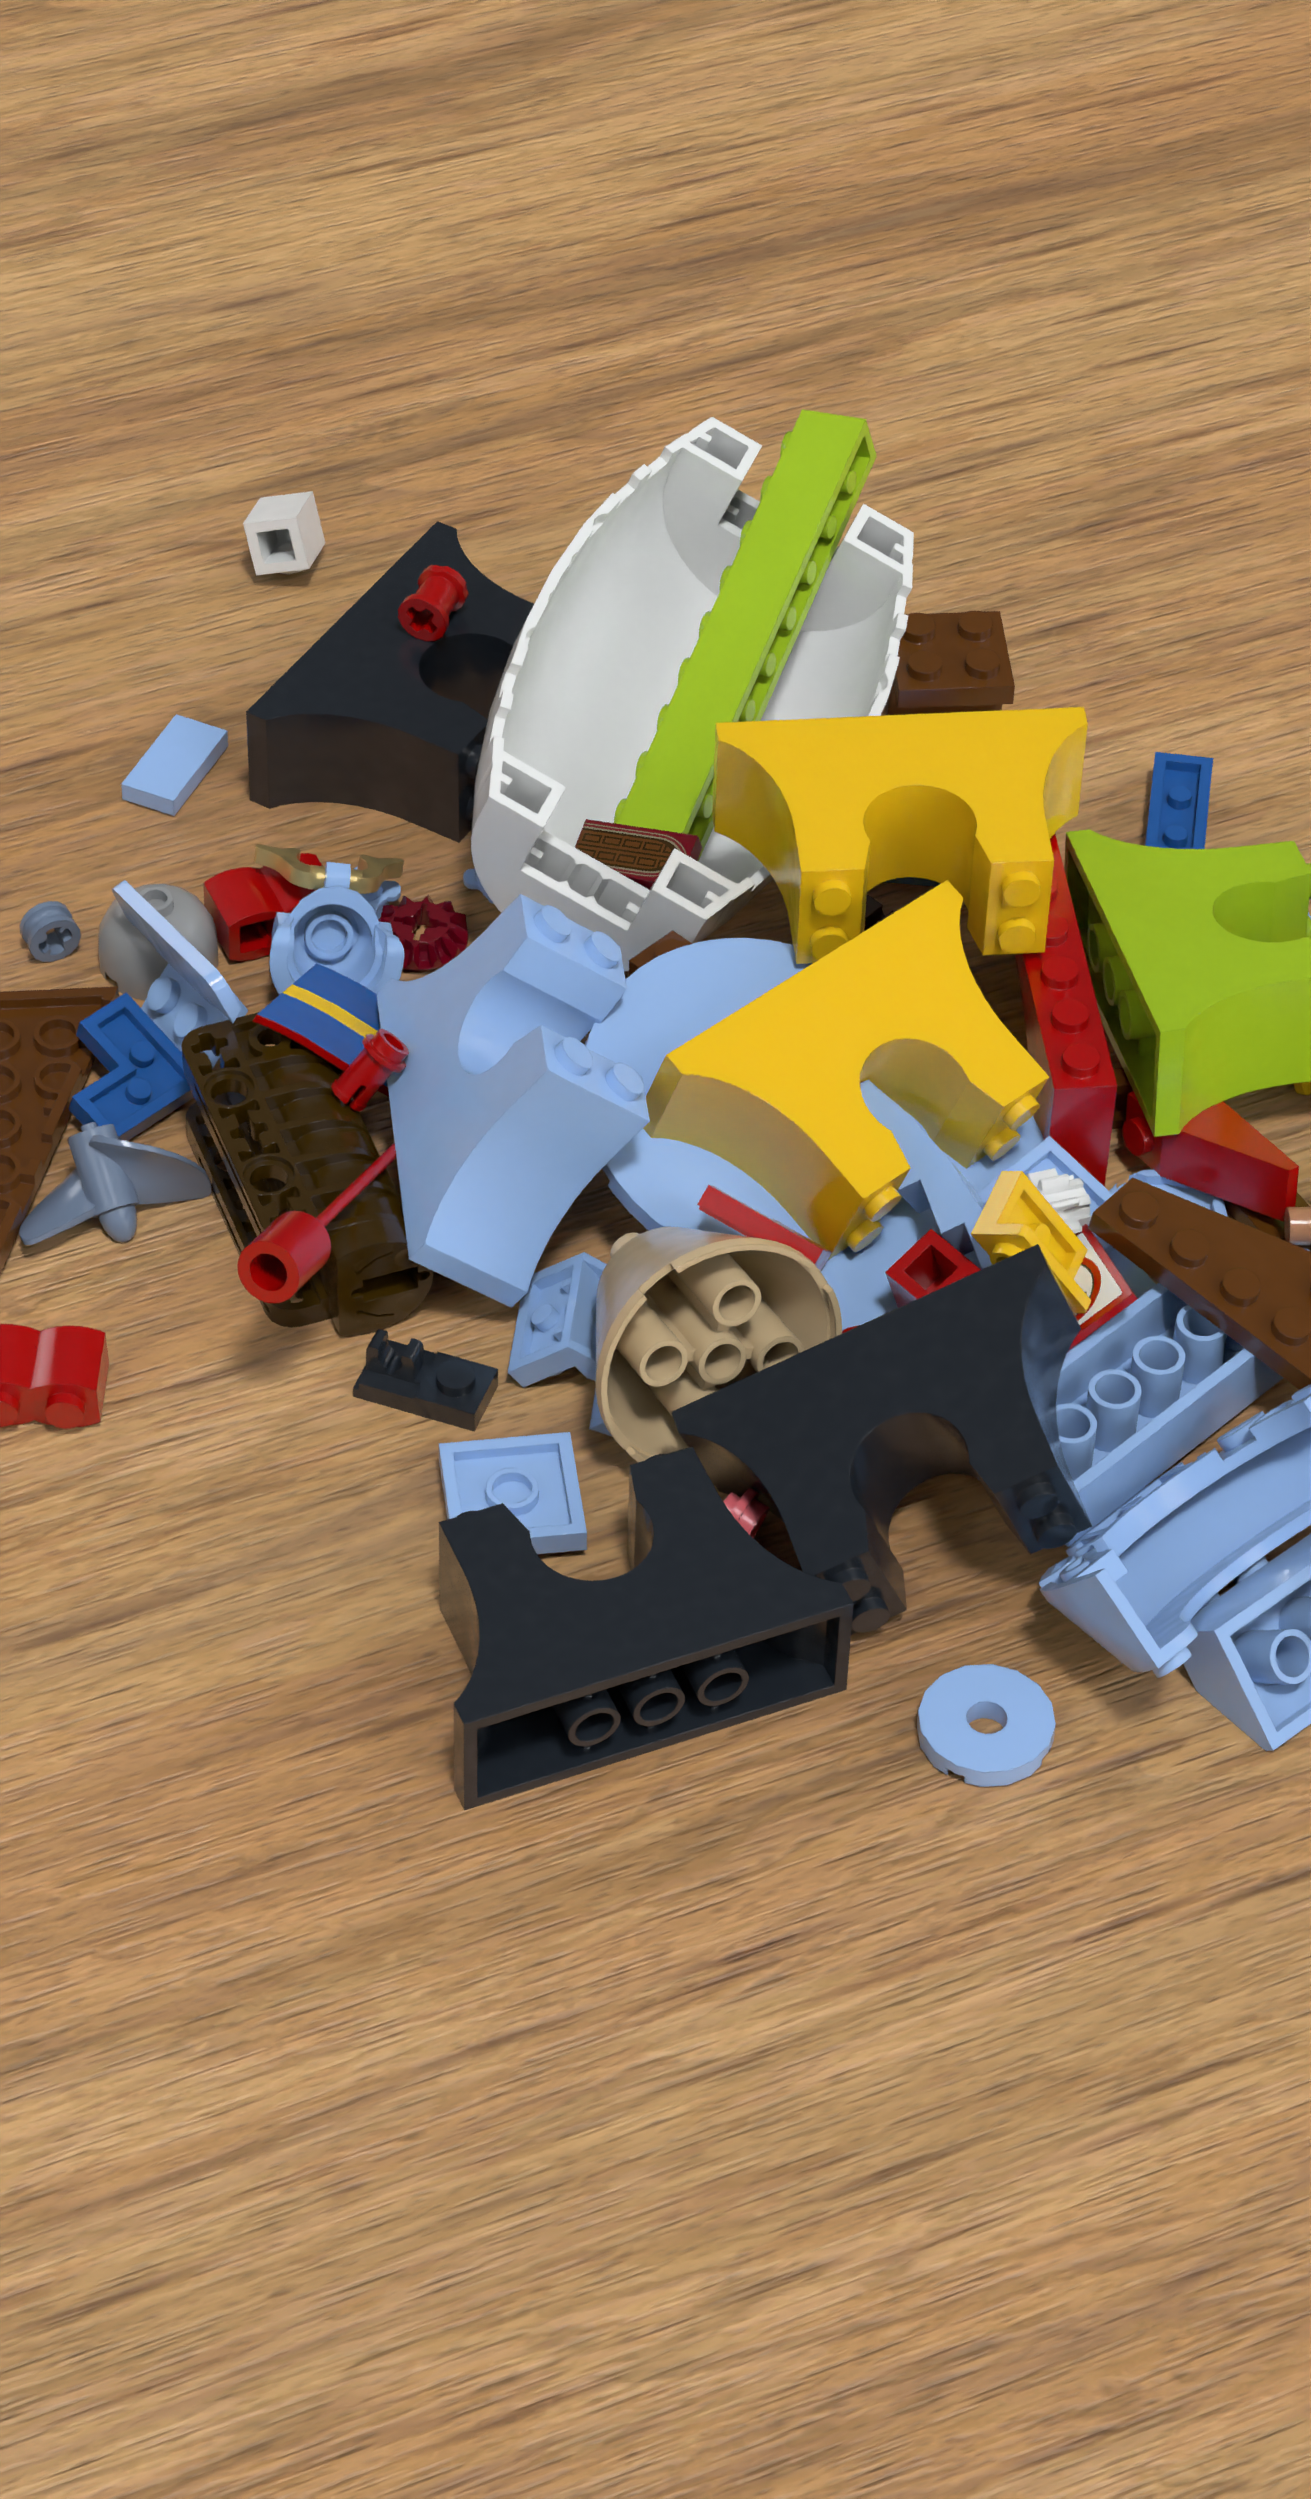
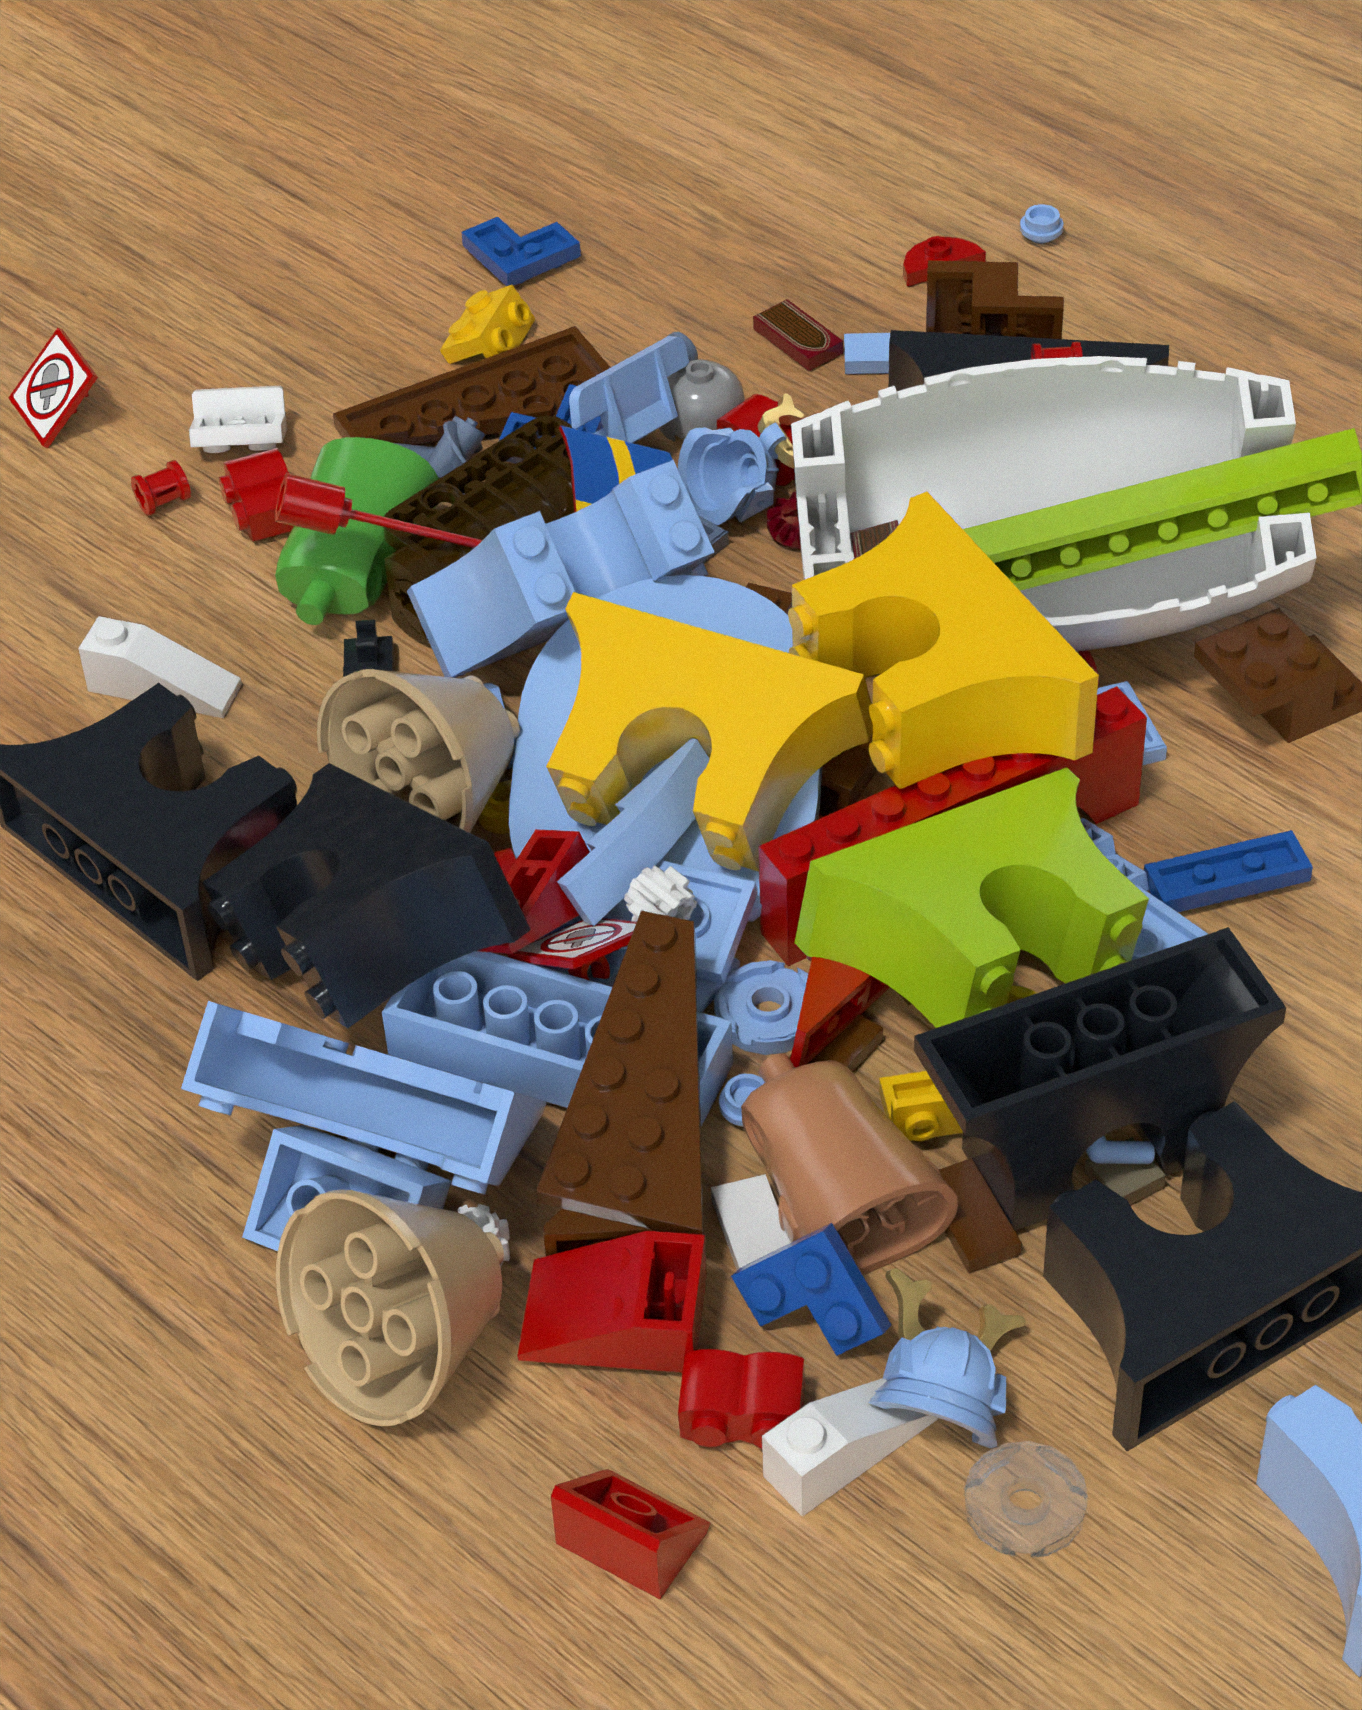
camera: 70 degrees right, 0 degrees up
white brick [243,491,325,575] -> none
red pin [331,1029,409,1112] -> none
light blue plate [439,1432,587,1554] -> none
red tile [697,1185,832,1271] -> none
light blue tile [917,1664,1056,1787] -> none
yellow bracket [971,1171,1091,1313] -> none
none -> white slope [78,616,242,718]
none -> bright green torso [275,437,439,625]
none -> tile [753,299,844,371]
none -> red plate [903,236,986,286]
none -> reddish brown bracket [926,260,1064,339]
none -> light blue plate [1020,204,1063,244]

